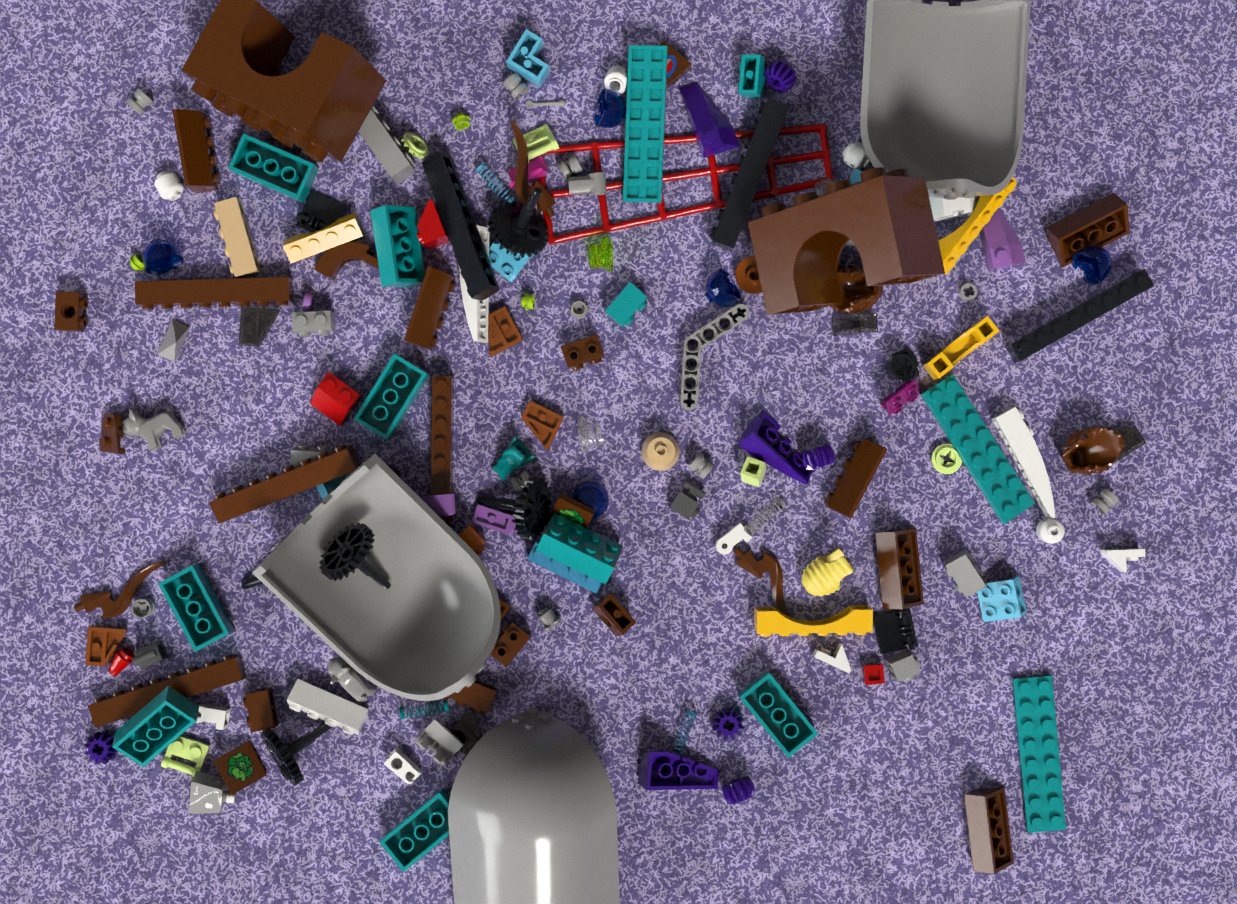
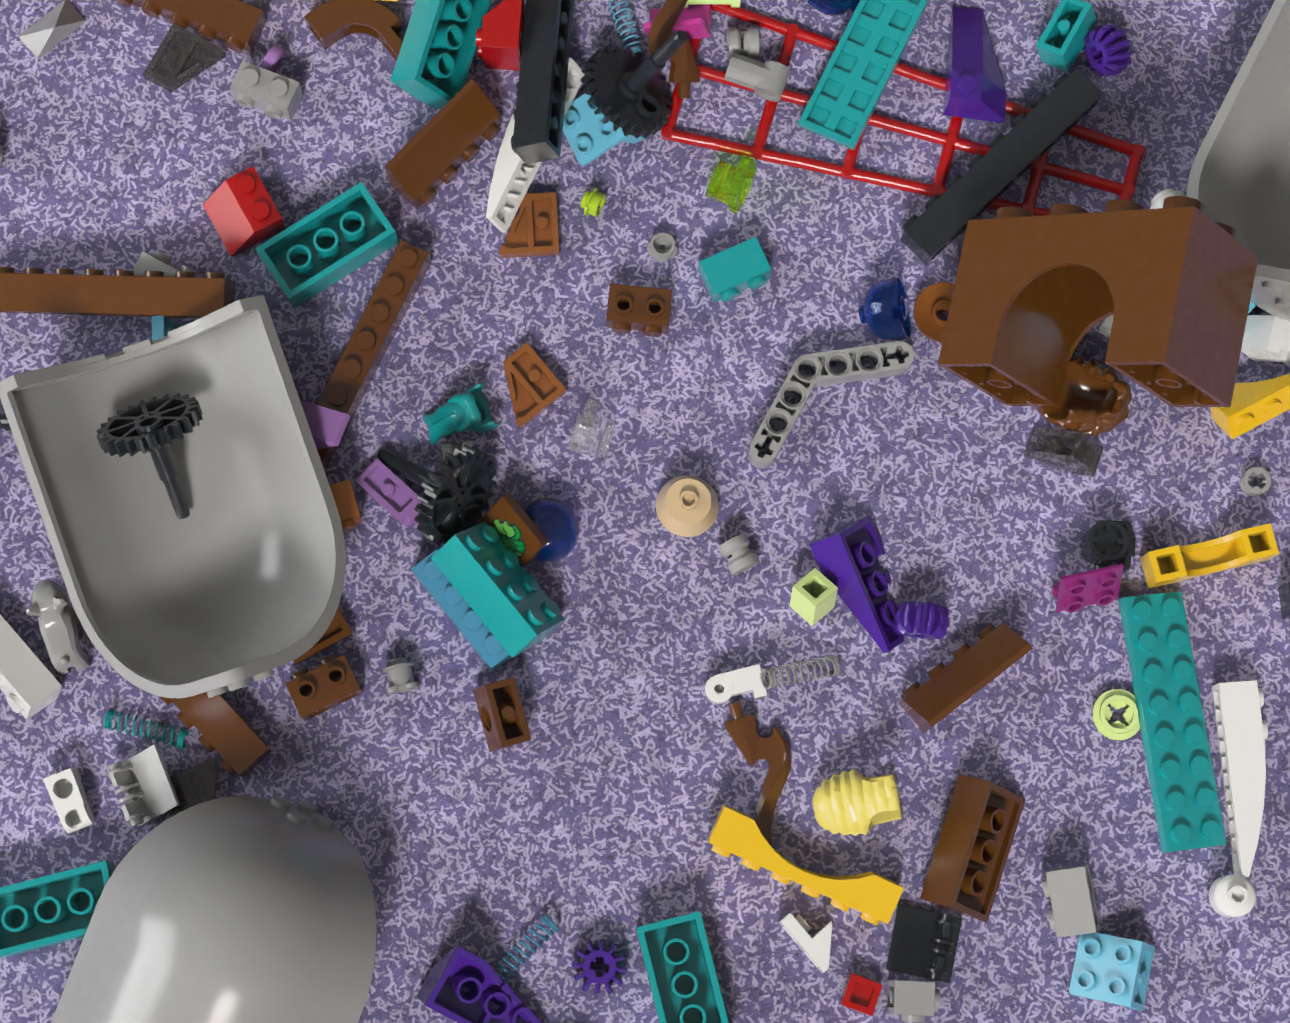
camera: 20 degrees right, 10 degrees down
dark grey brick [669,480,706,520] -> none

